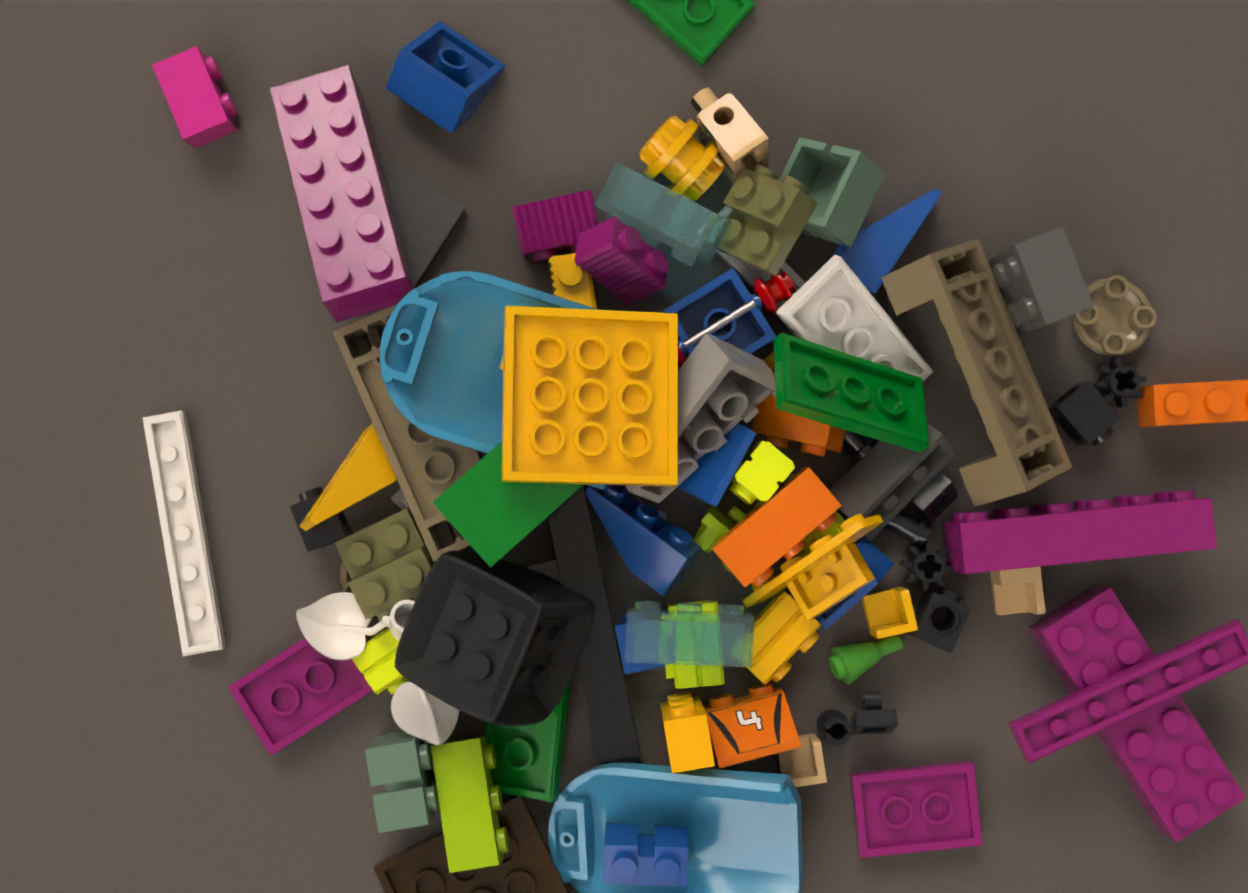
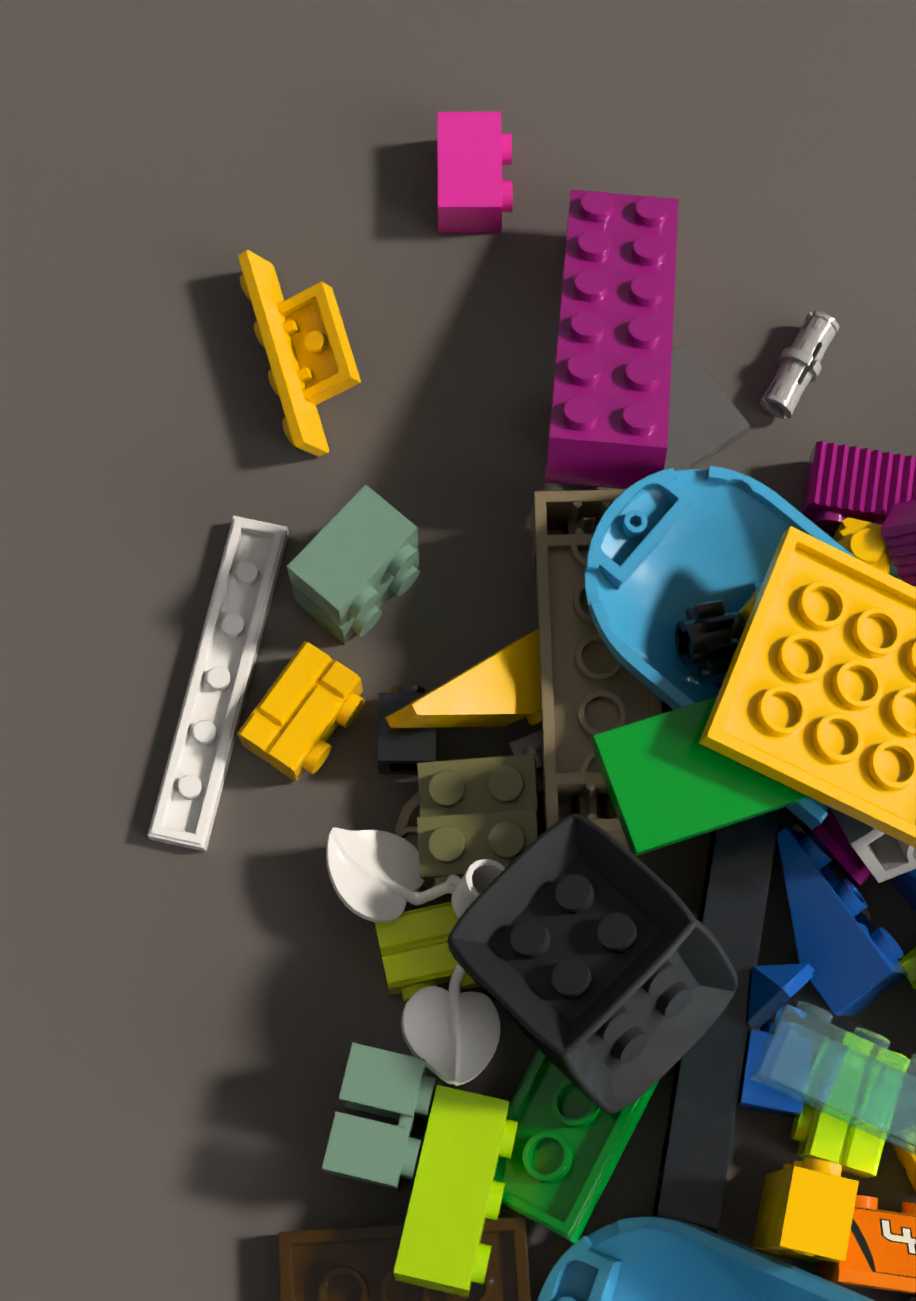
camera: 25 degrees right, 15 degrees down
magenta plate [227,637,373,756] -> none
blue slope [386,21,506,133] -> none
none -> yellow brick [237,641,365,782]
none -> yellow bracket [238,250,361,457]
none -> sand green piece [287,484,420,645]
none -> black gear [675,600,746,677]
none -> blue slope [747,963,815,1029]
none -> light grey pin [759,311,840,419]

